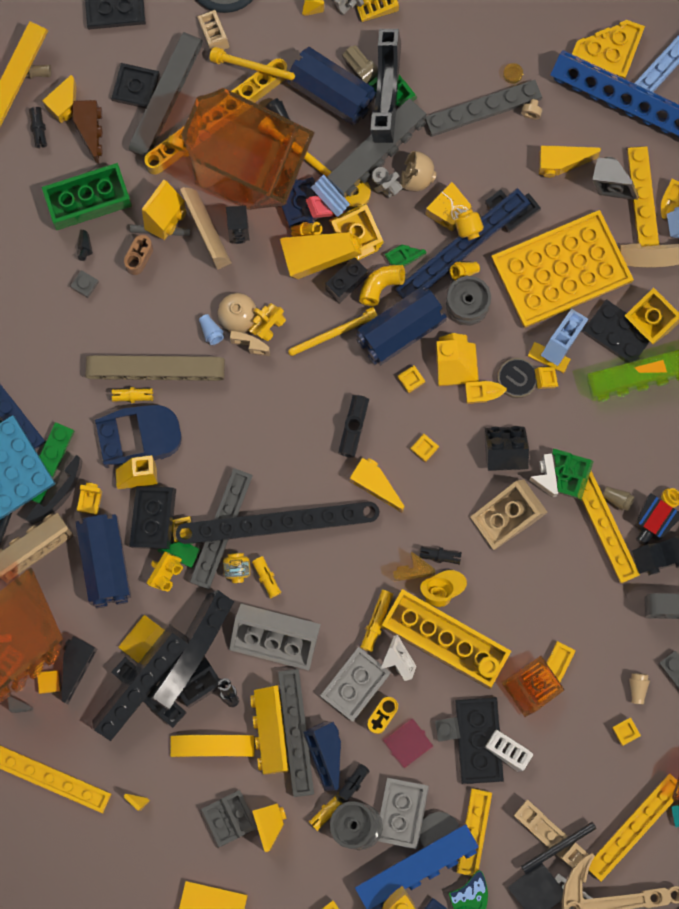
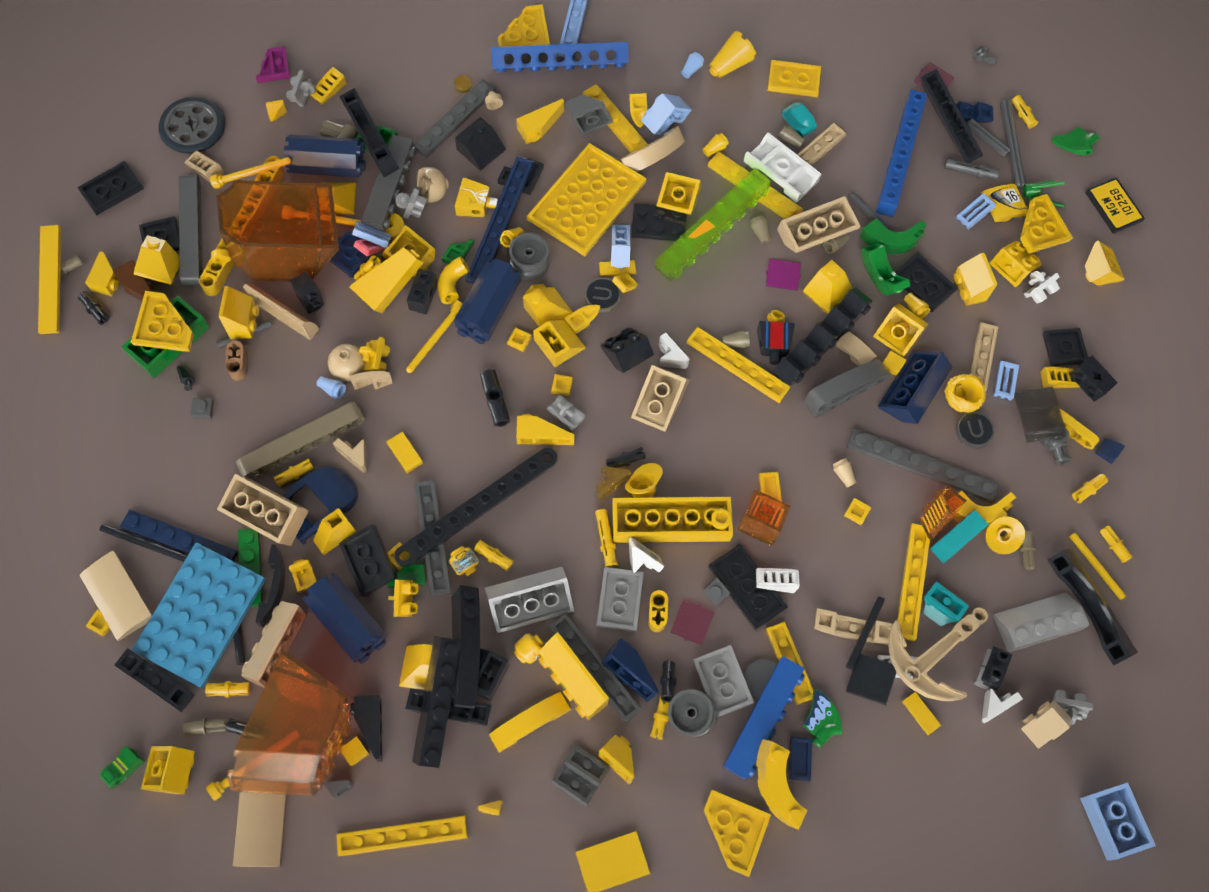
camera: 35 degrees left, 10 degrees down
black pin [218,678,239,707] -> none
yellow head [455,209,484,241] -> none
green slope [552,448,594,500] -> none
none -> yellow plate [131,291,194,352]
none -> yellow slope [134,235,180,285]
none -> tan brick [217,474,309,546]
none -> yellow slope [315,182,357,215]
none -> tan slope [333,438,367,473]
none -> yellow tile [386,432,423,473]
none -> black slope [455,117,506,171]
none -> yellow head [514,633,544,664]
none -> yellow slope [533,320,585,367]
none -> light grey hips [547,395,585,431]
none -> teal slope [923,581,969,626]

